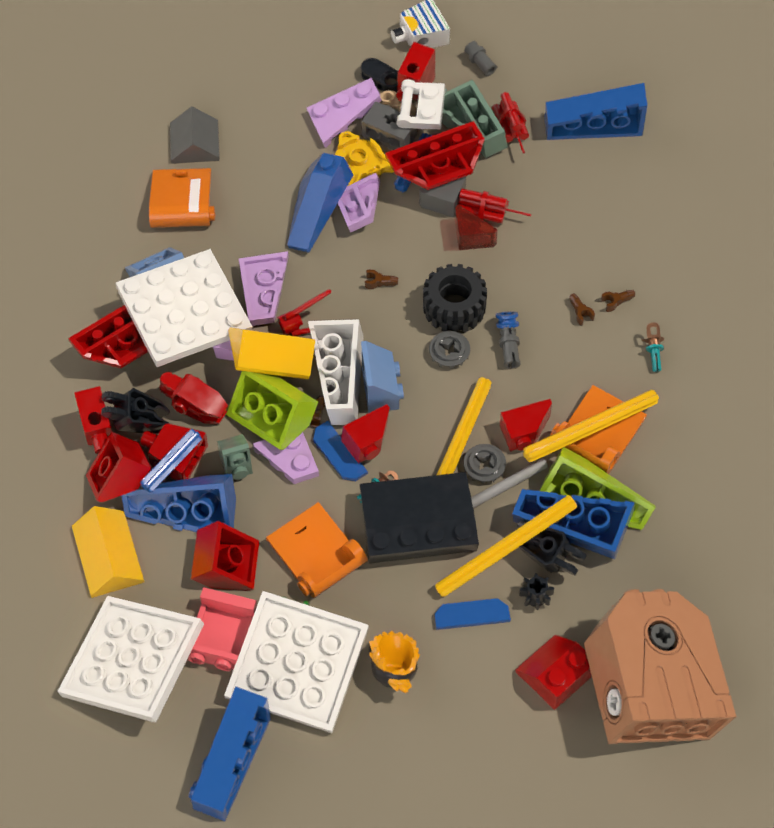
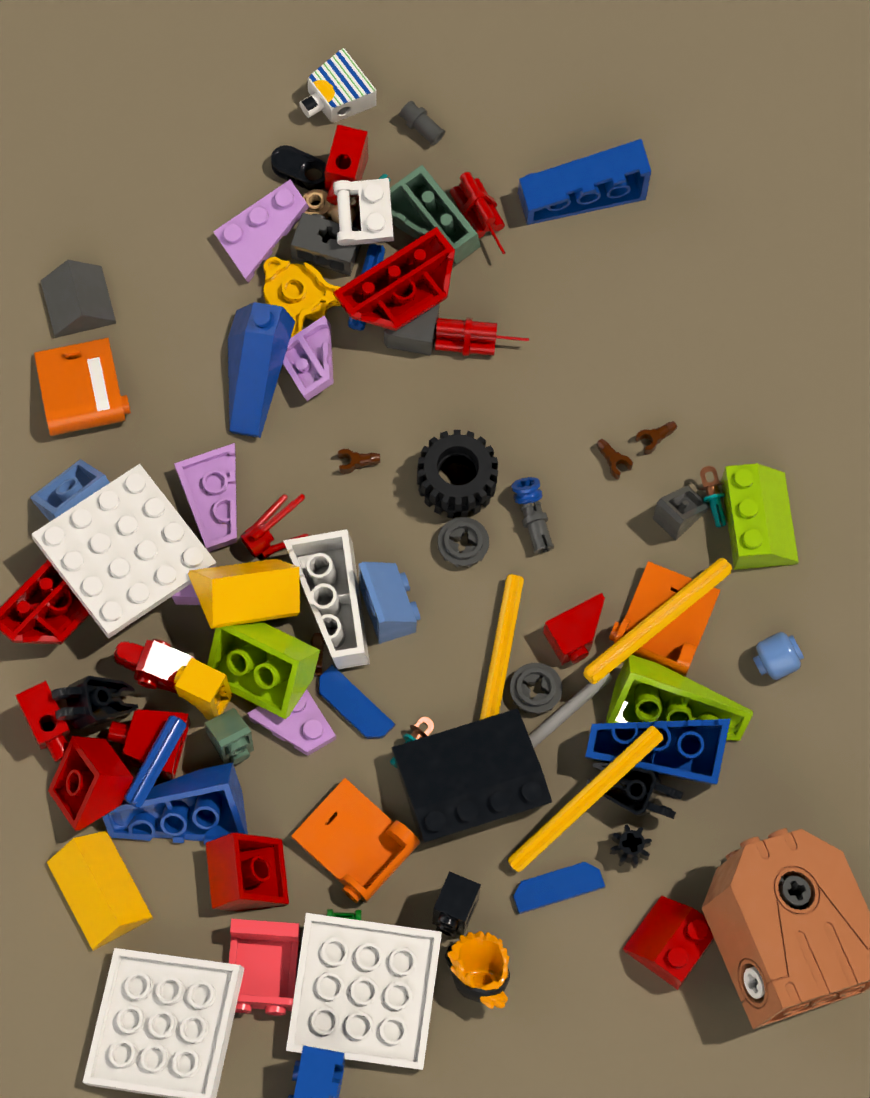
camera: 15 degrees left, 10 degrees up
red slope [341,404,390,464] -> none
clear red slope [455,204,498,250] -> none
none -> yellow arch [174,657,233,720]
none -> black brick [432,871,481,937]
none -> dark grey slope [653,485,710,541]
none -> lime slope [721,463,799,570]
none -> medium blue head [753,632,804,680]

